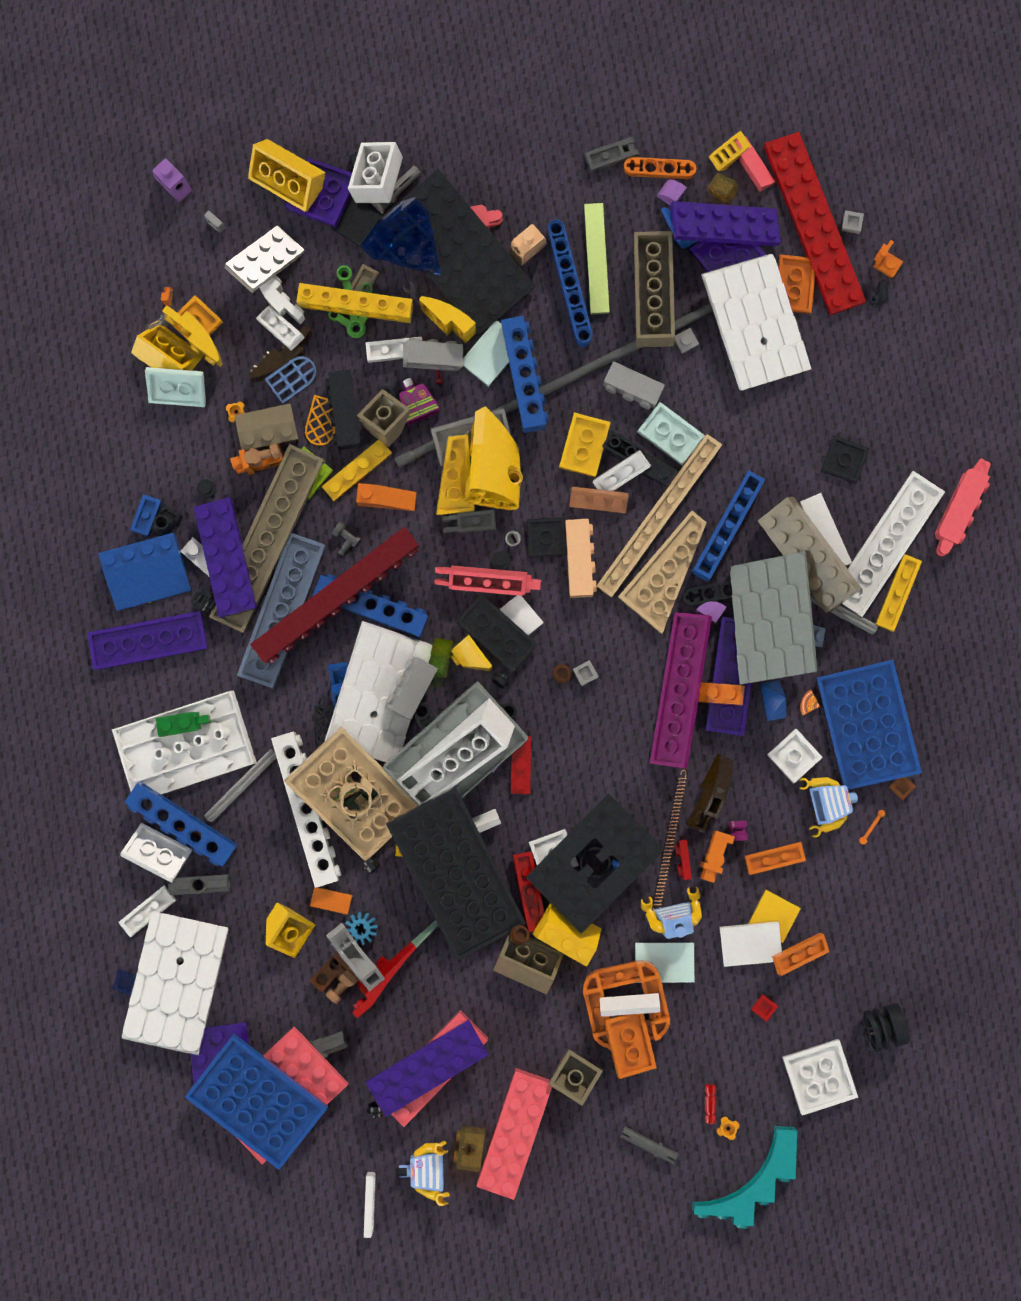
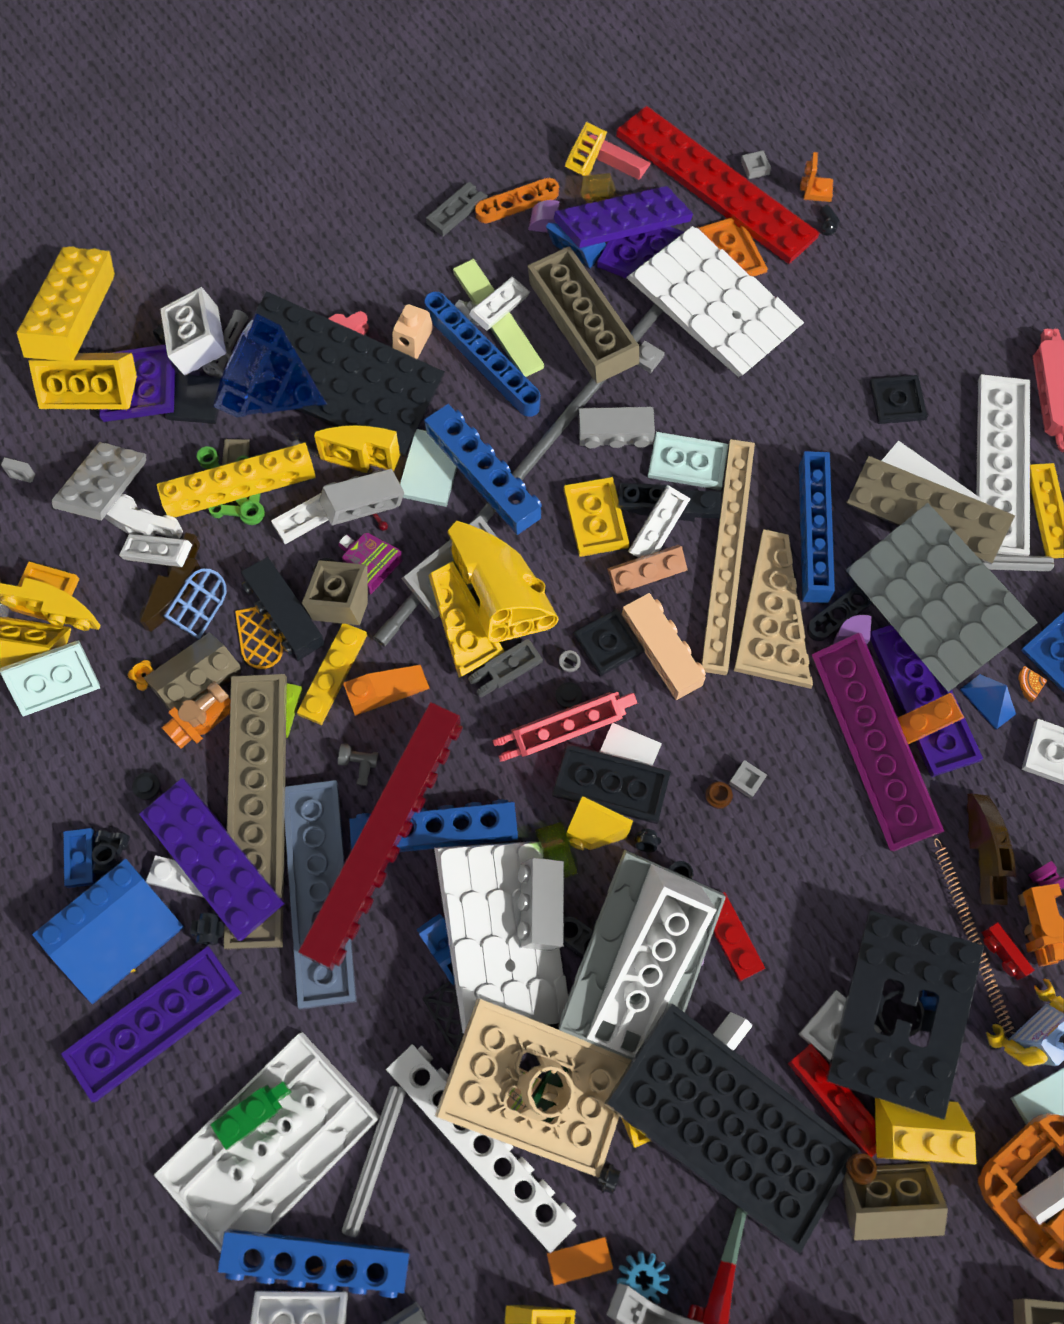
camera: 30 degrees left, 15 degrees down
none -> yellow brick [17,247,115,362]
none -> light grey plate [454,300,480,326]
none -> white tile [469,277,530,331]

